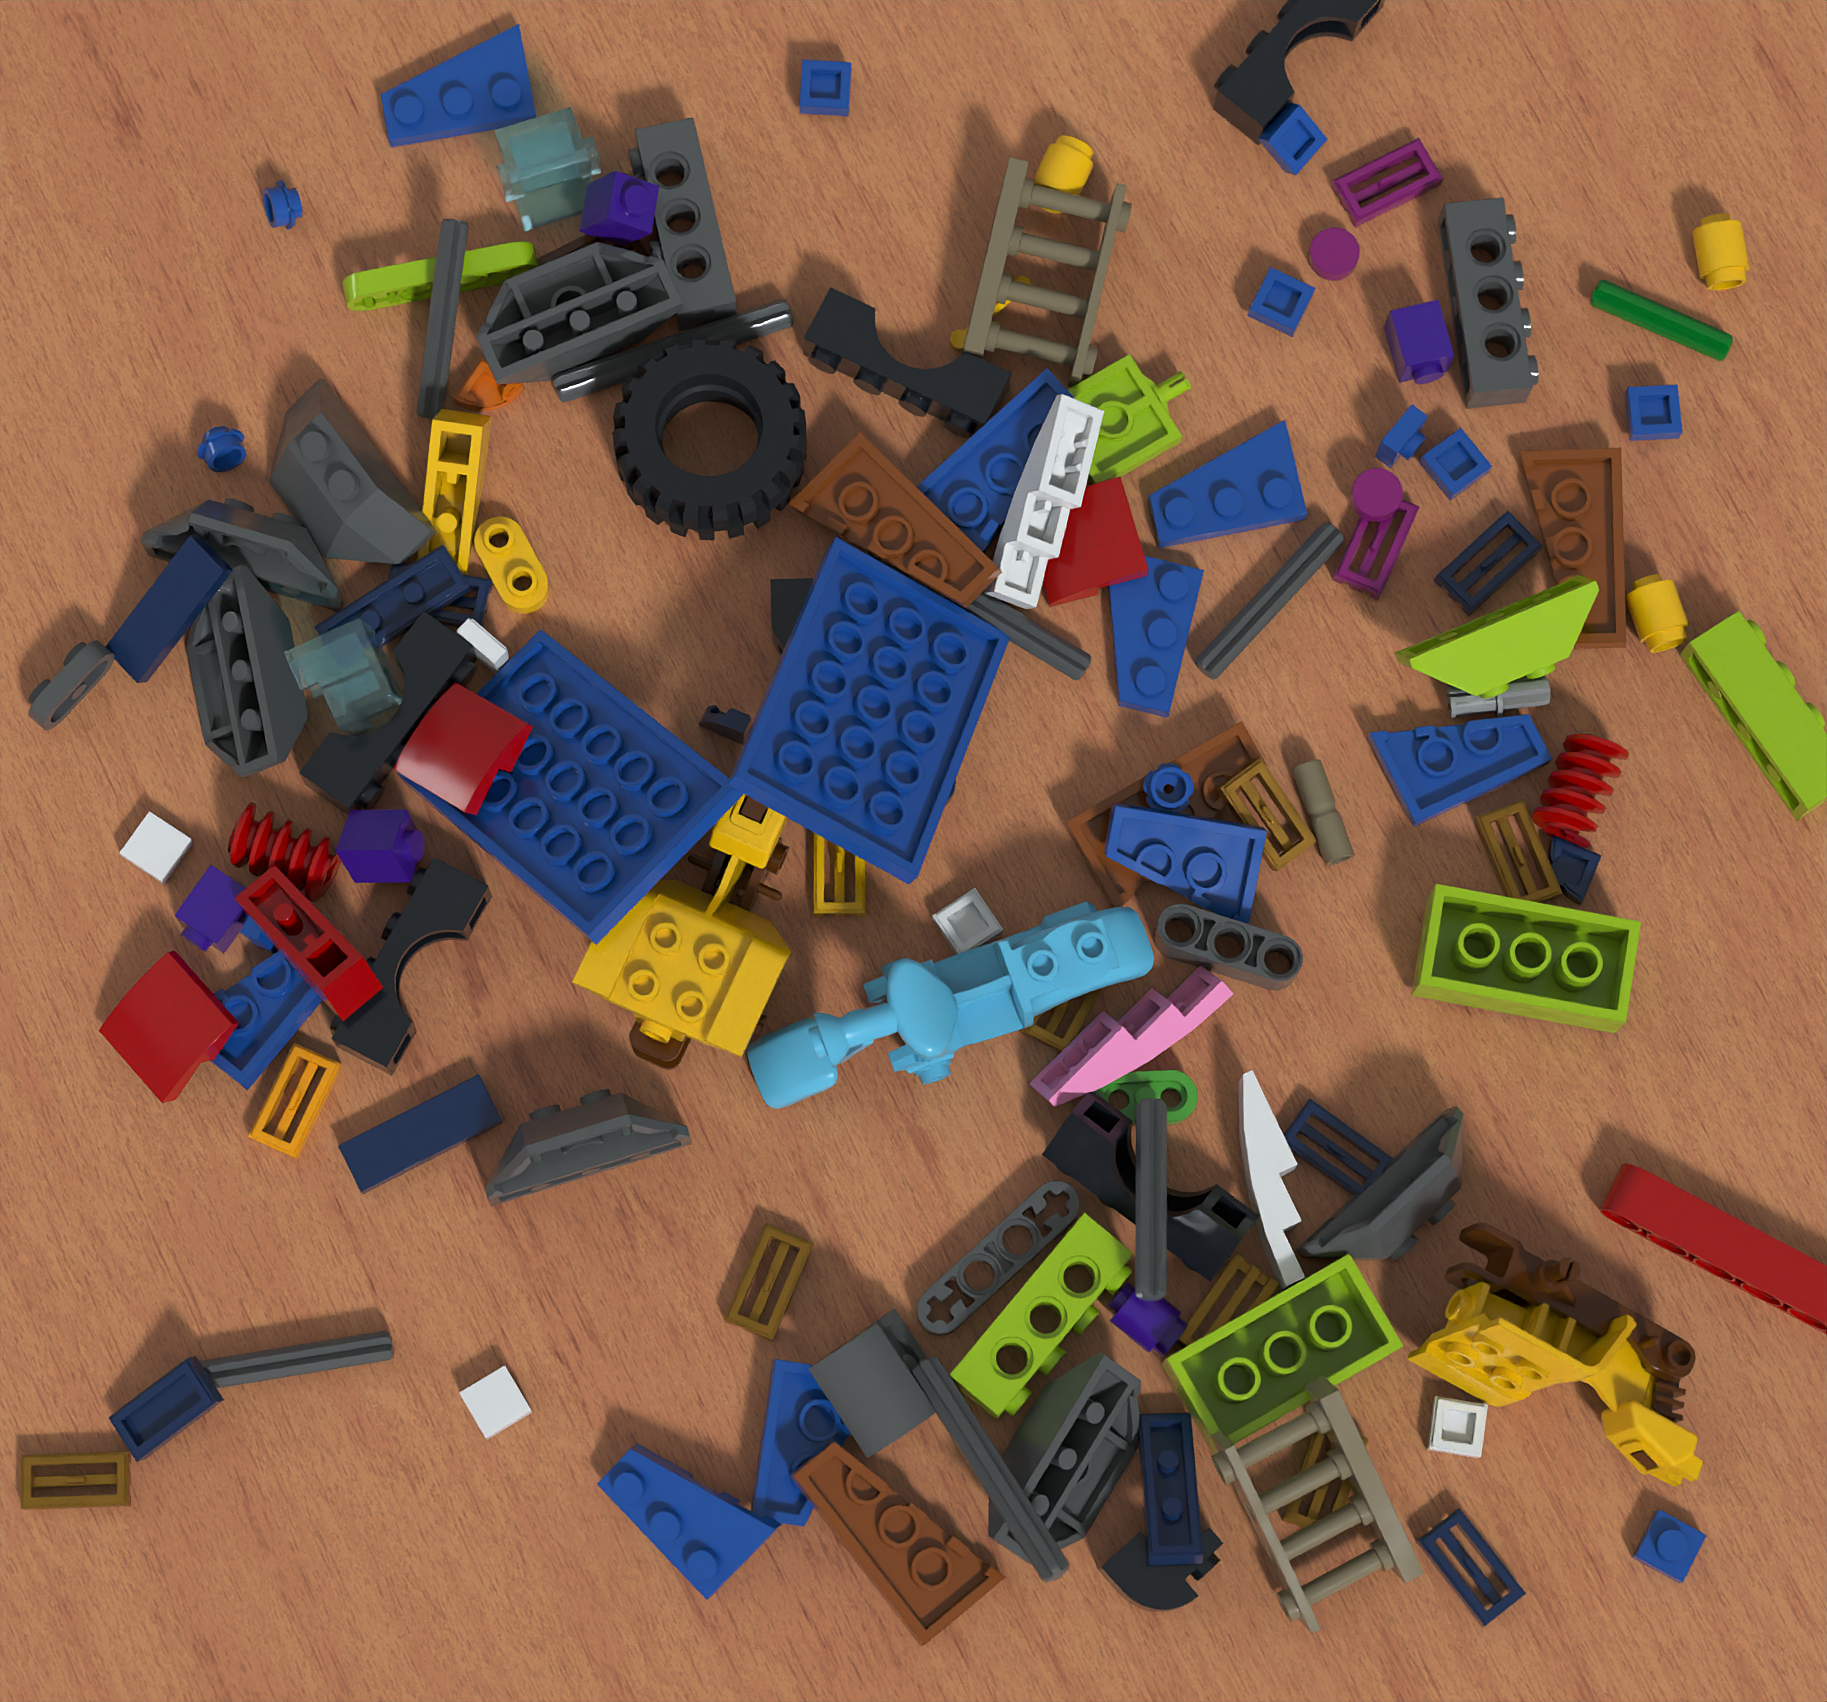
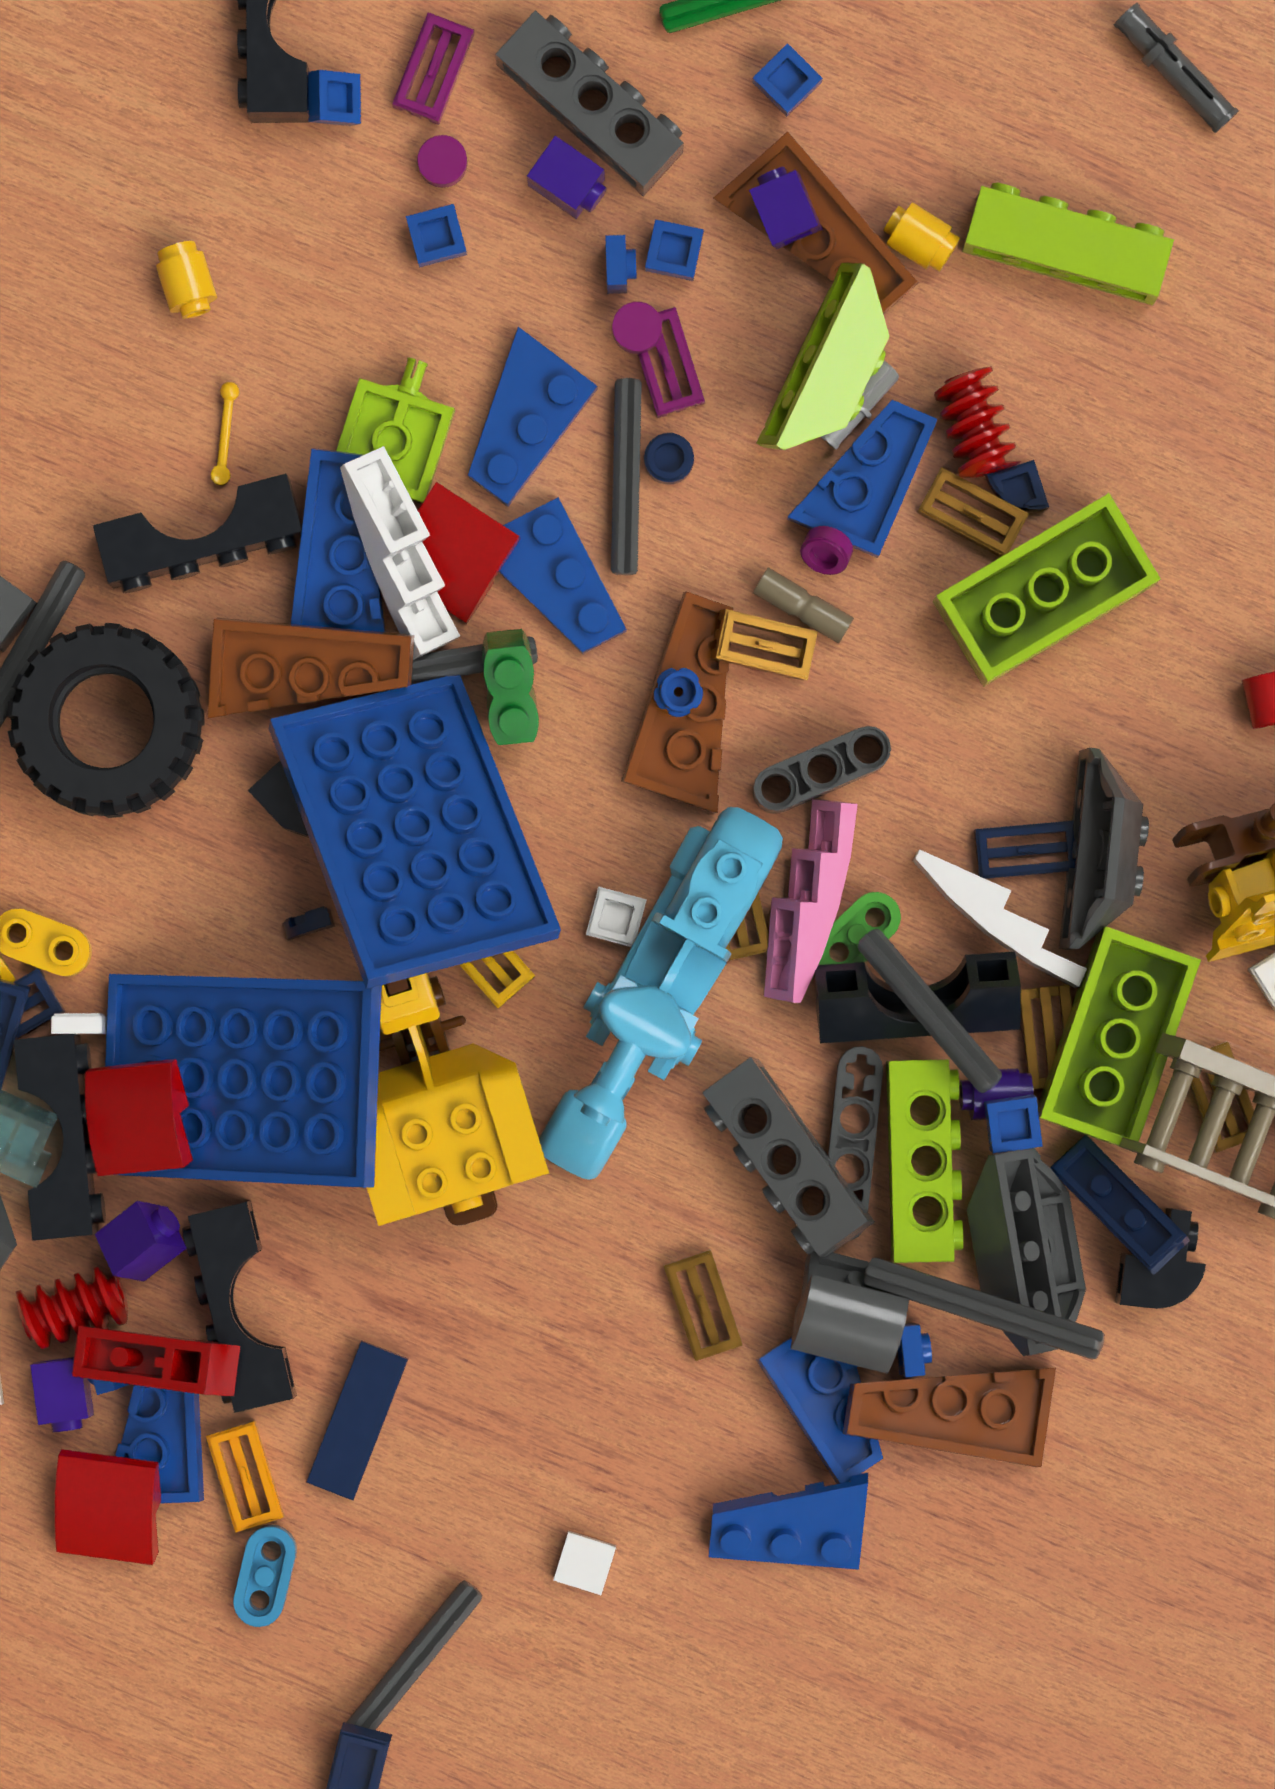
camera: 35 degrees left, 10 degrees up
dark grey wedge [485,1089,692,1206] -> none
dark tan fence [962,157,1132,387] -> none
blue wing [1103,802,1267,924] -> none
dark blue tile [1434,510,1543,616] -> none
none -> dark azure plate [233,1525,297,1627]
none -> green brick [482,629,539,745]
none -> dark blue tile [644,433,694,485]
none -> dark grey brick [702,1057,875,1257]
none -> dark purple brick [749,167,823,249]
none -> magenta tile [800,526,853,575]
none -> blue plate [897,1323,932,1377]
none -> blue plate [984,1094,1043,1154]

